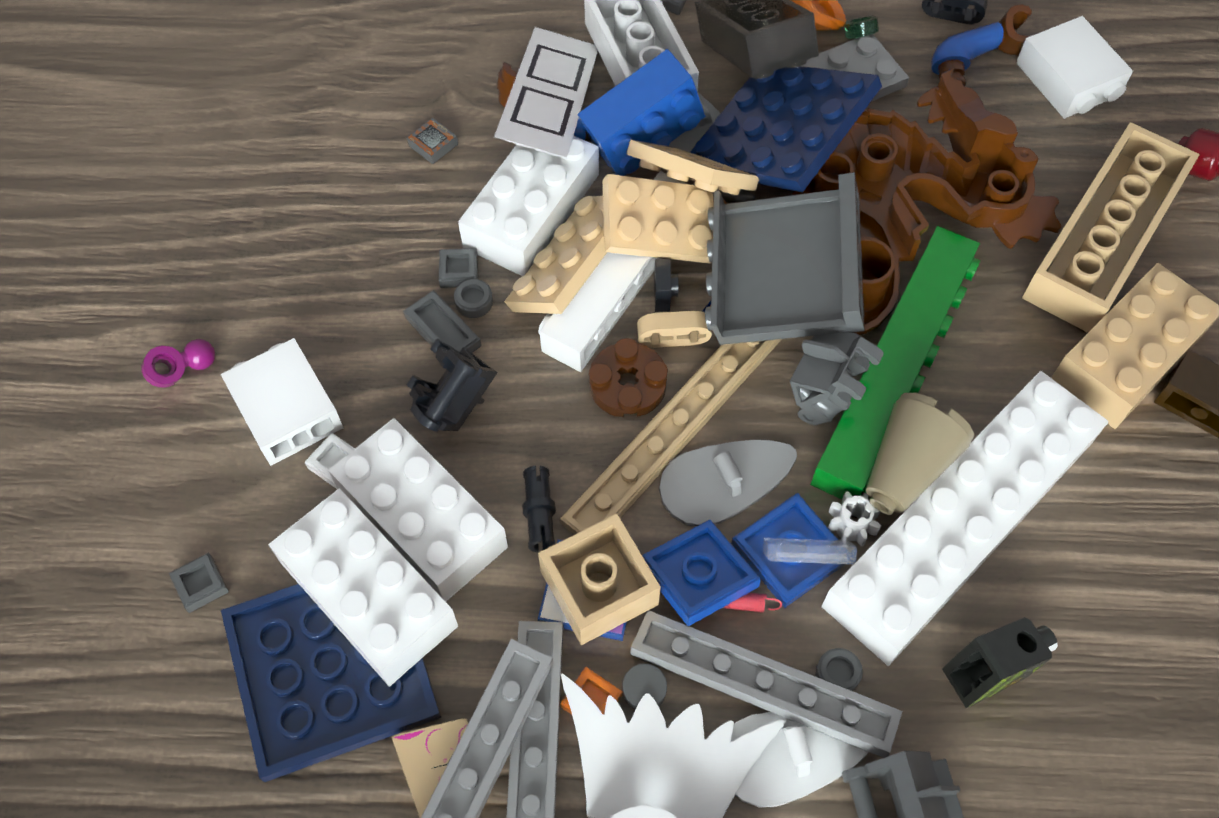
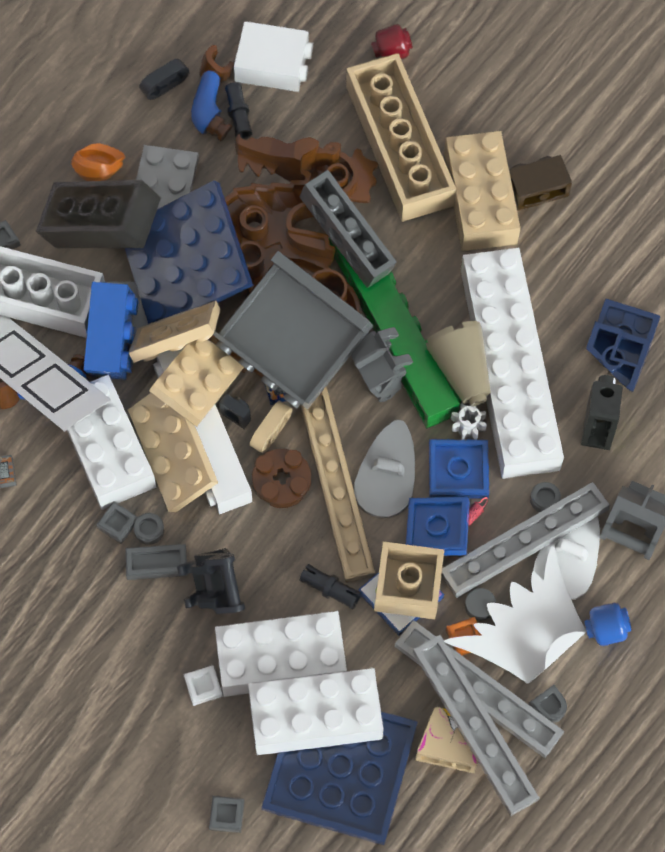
camera: 55 degrees left, 5 degrees up
magenta plate [141,339,215,388] -> none
white brick [221,338,343,466] -> none
clear tile [763,538,857,564] -> none
clear green tile [844,16,879,38] -> none
none -> black pin [224,82,253,139]
none -> dark grey brick [299,170,397,288]
none -> dark blue slope [586,298,661,392]

